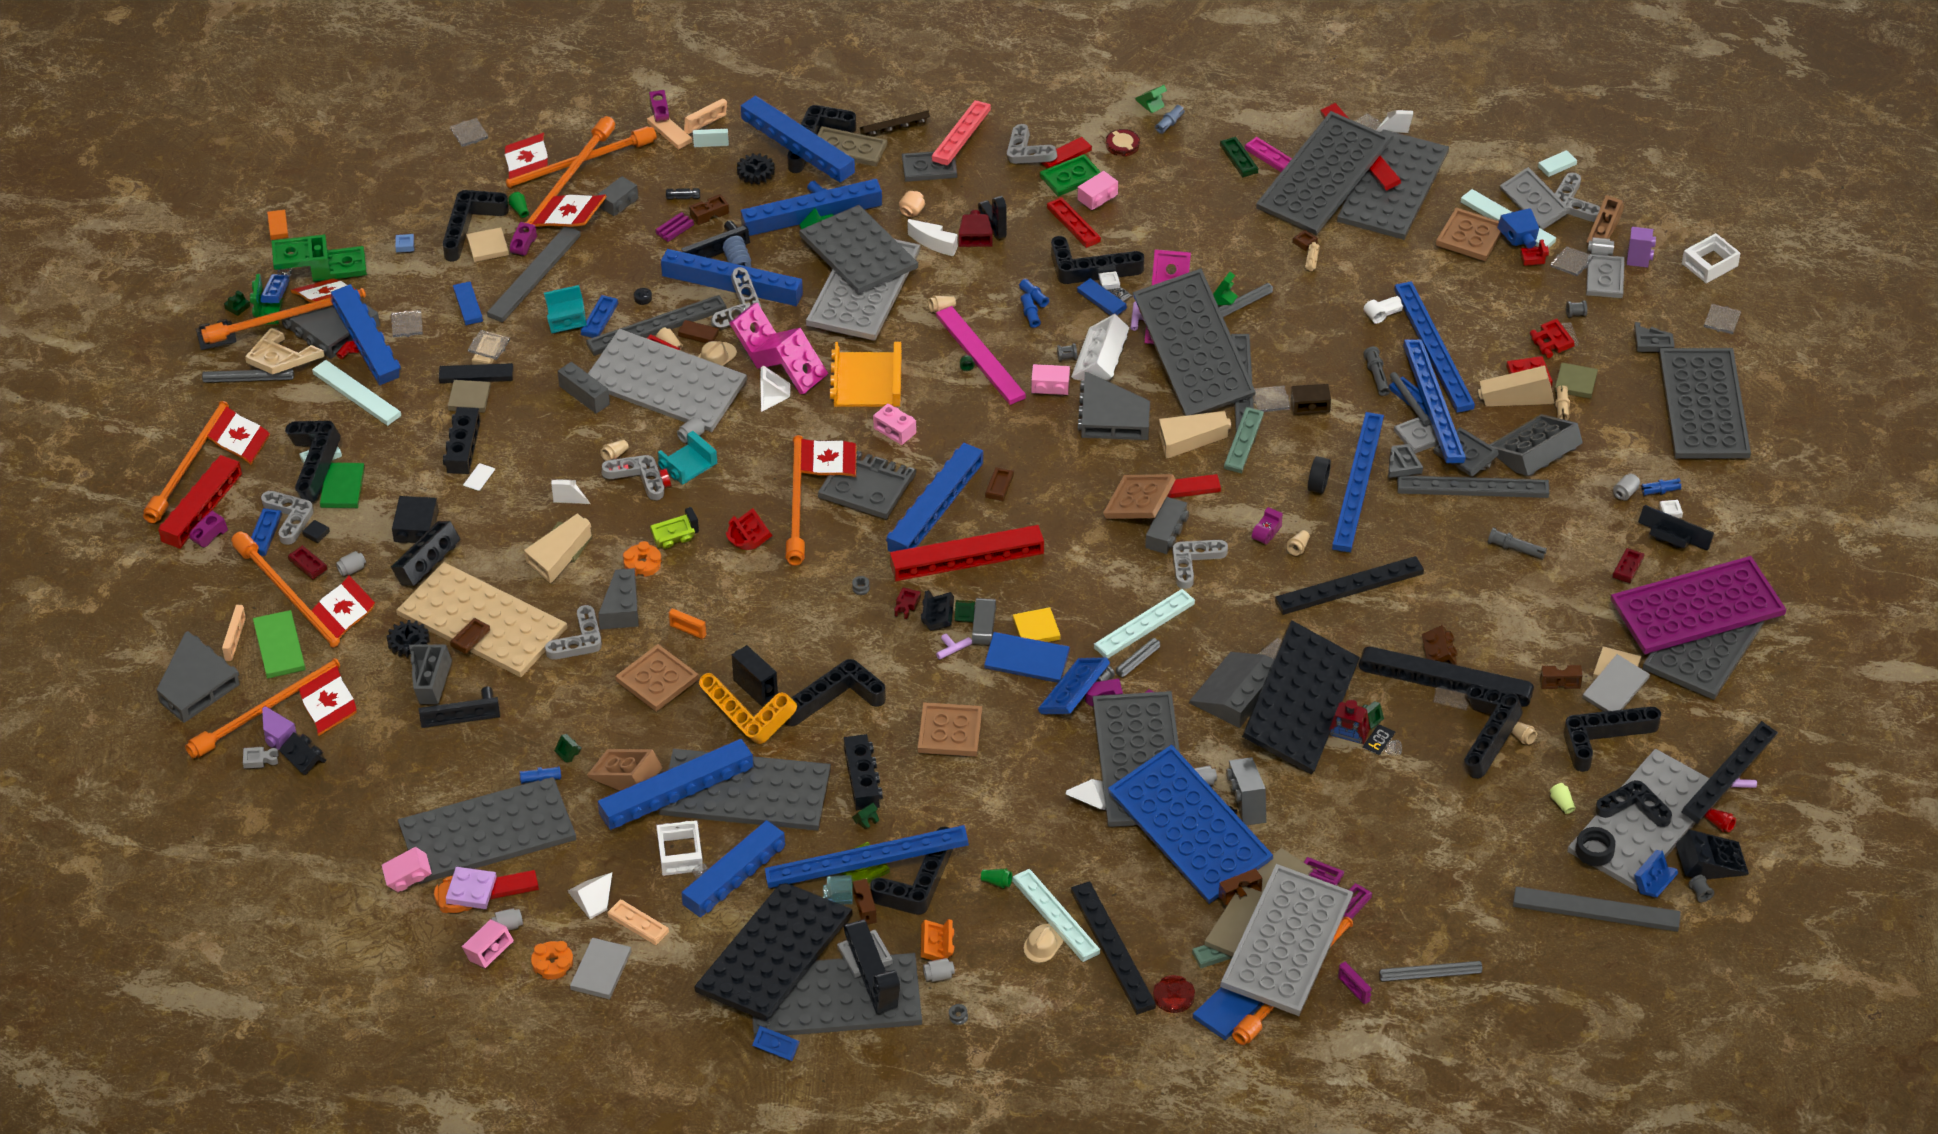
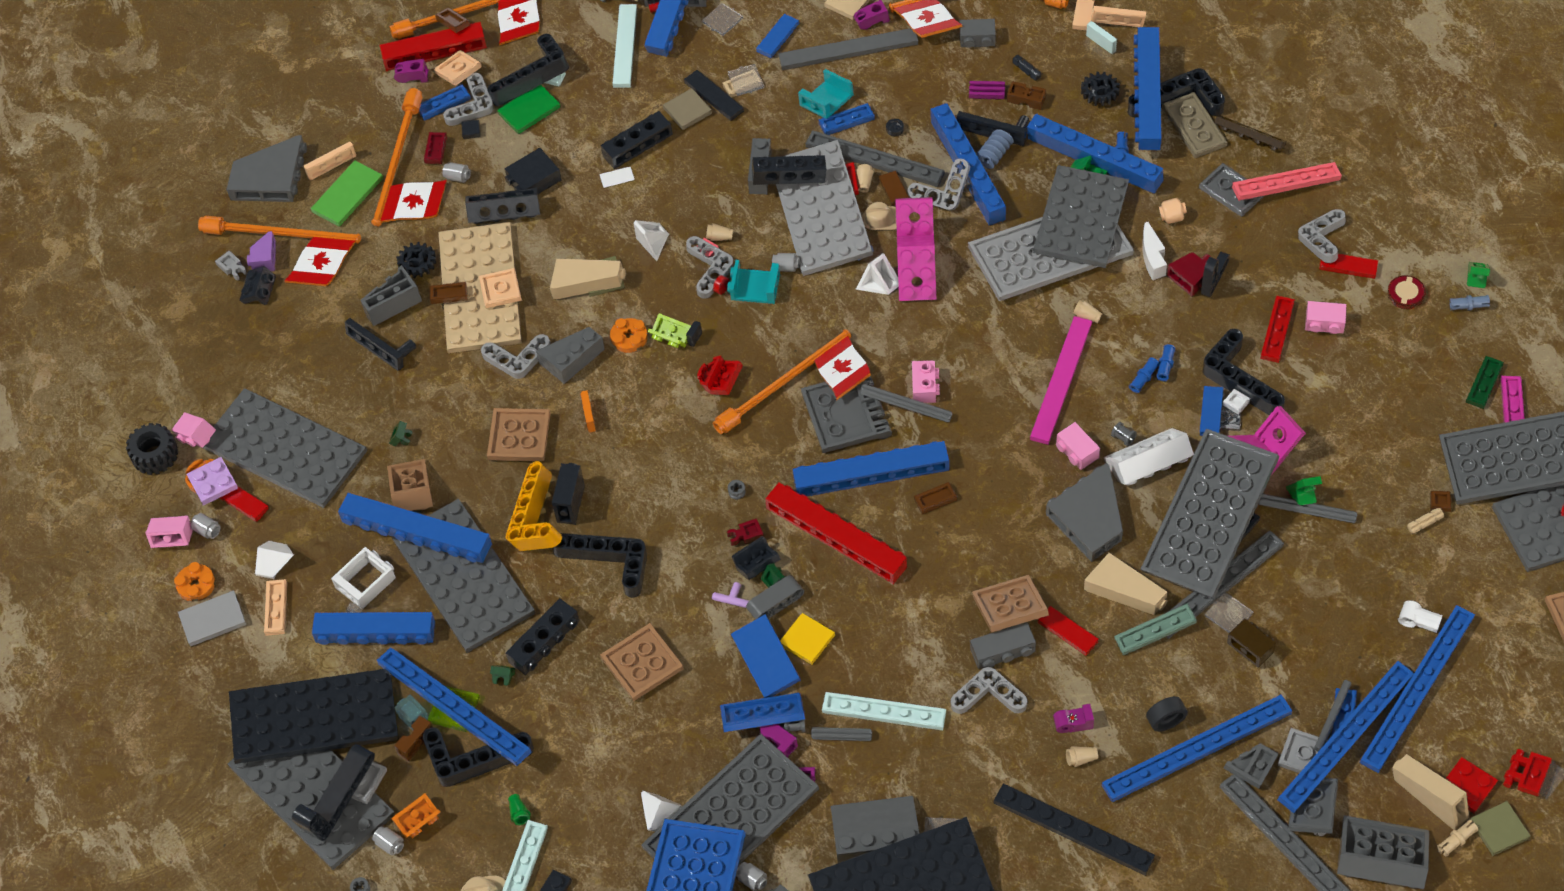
camera: 55 degrees right, 10 degrees up
blue pin [519,766,561,784] -> none
blue plate [752,1026,800,1061] -> none
light orange panel [830,342,902,407] -> none
dark green hinge [960,355,975,371] -> none
green tile [1040,154,1101,197] -> none
dark grey pin [1363,346,1390,396] -> none
none -> black tyre [126,423,179,475]
none -> light nougat tile [434,50,482,86]
none -> reddish brown tile [435,7,470,33]
none -> light nougat tile [479,268,522,308]
none -> black brick [752,155,827,185]
none -> dark grey axle [861,384,952,422]

